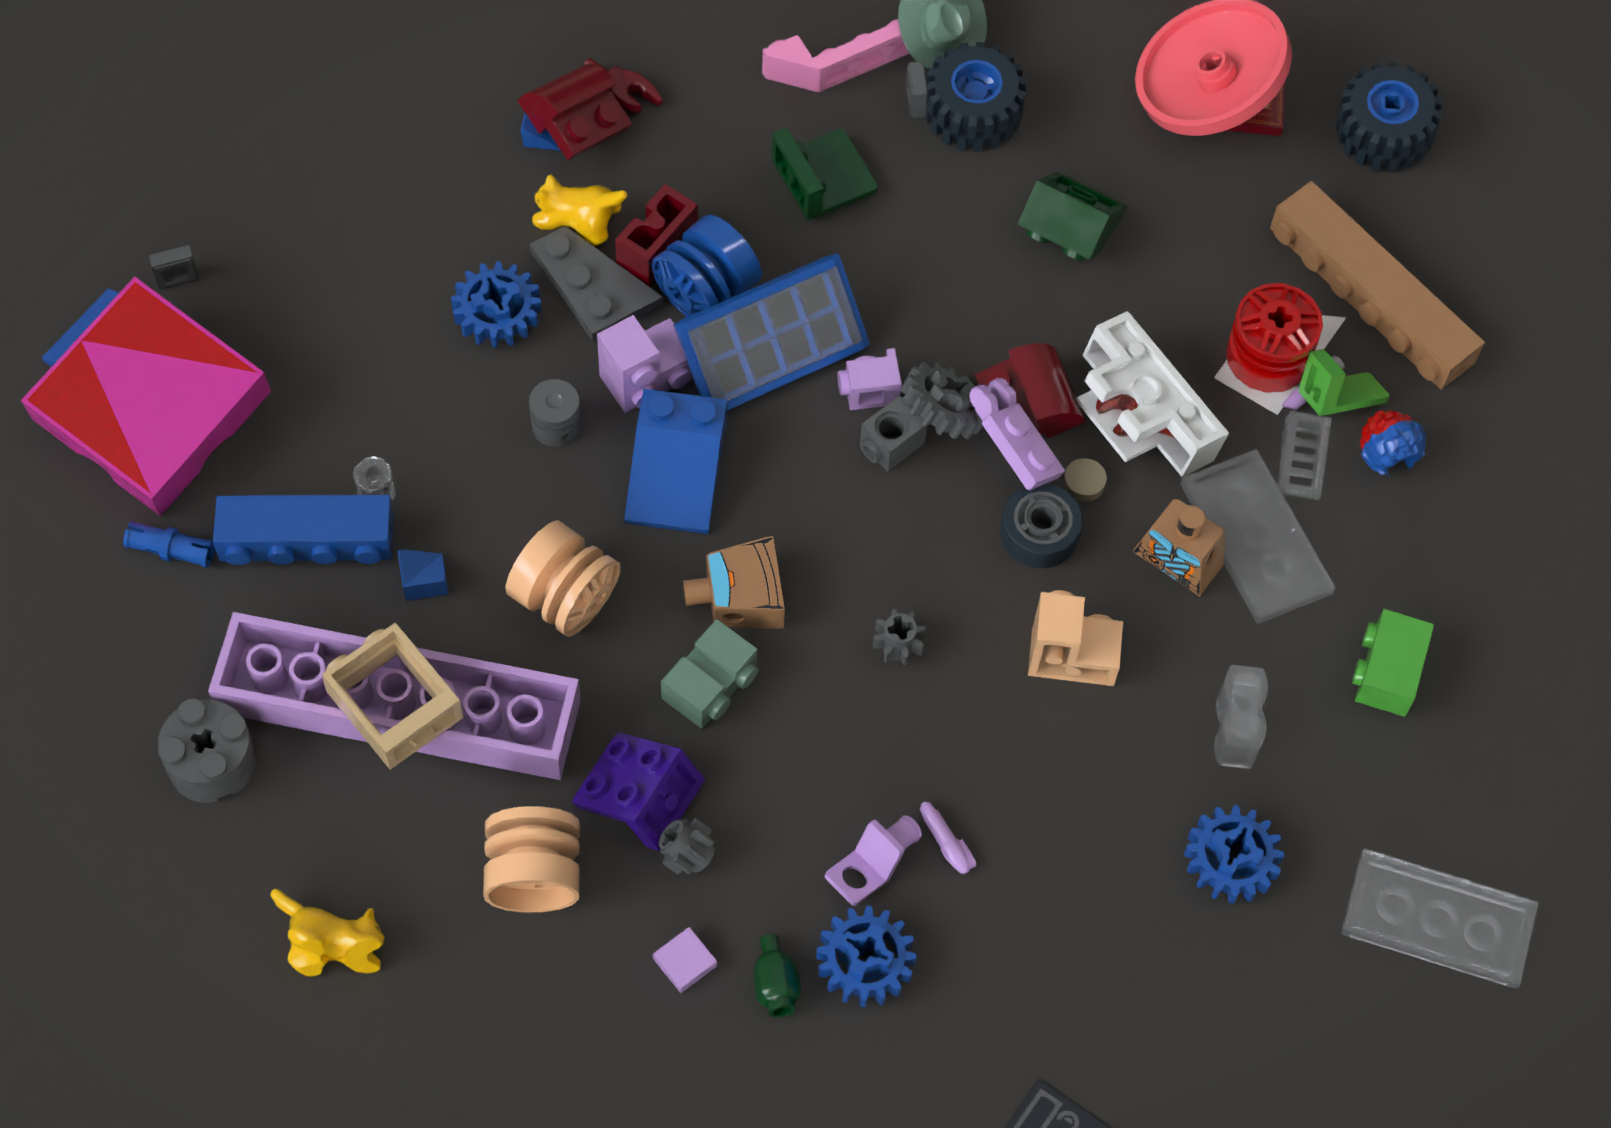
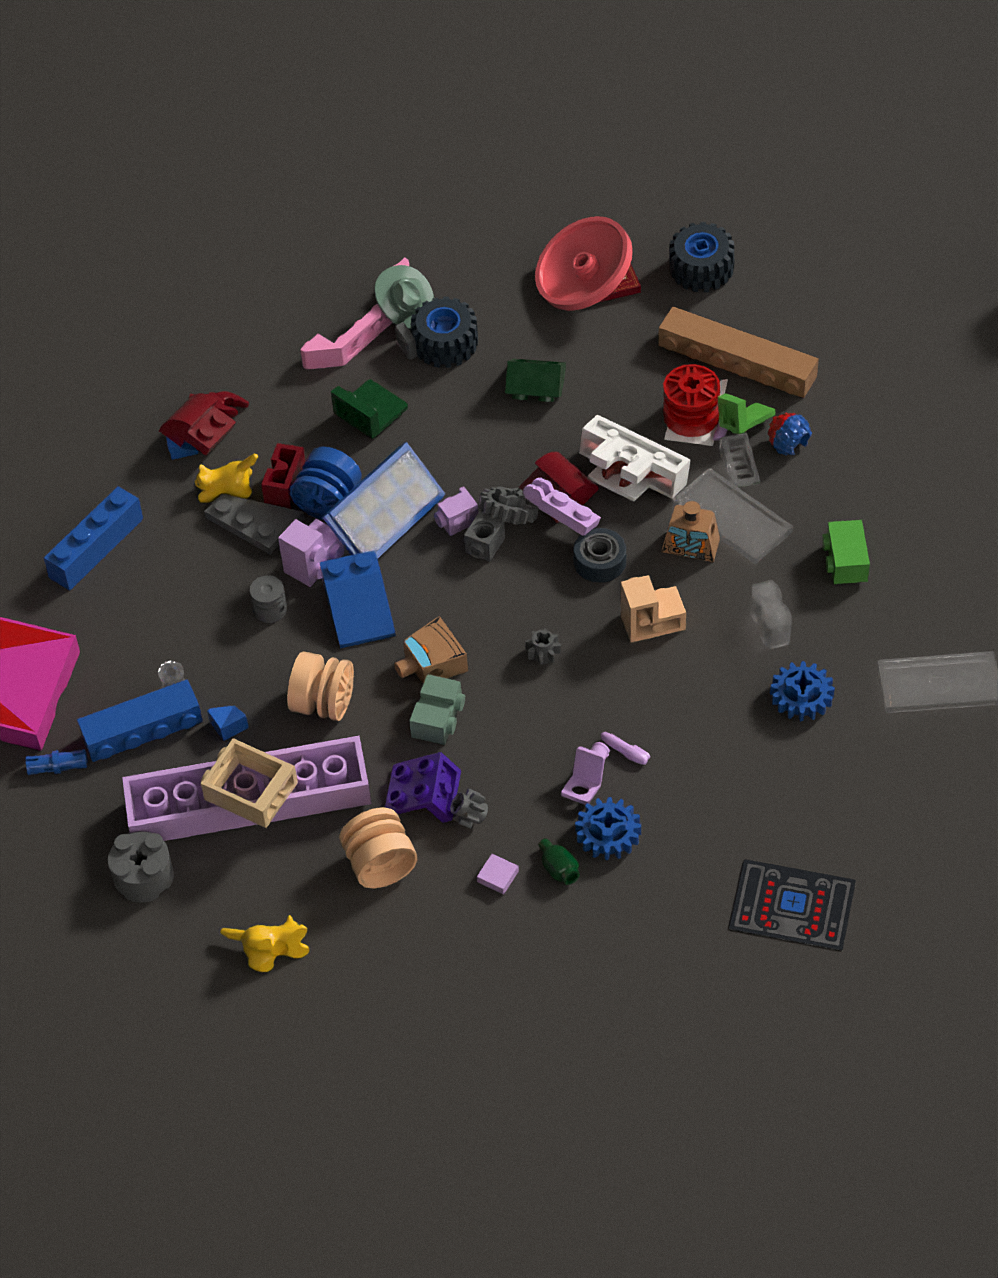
camera: 15 degrees left, 10 degrees down
blue gear [451,261,542,348] -> none
dark tan tile [1063,458,1107,502] -> none
none -> blue brick [44,486,143,591]

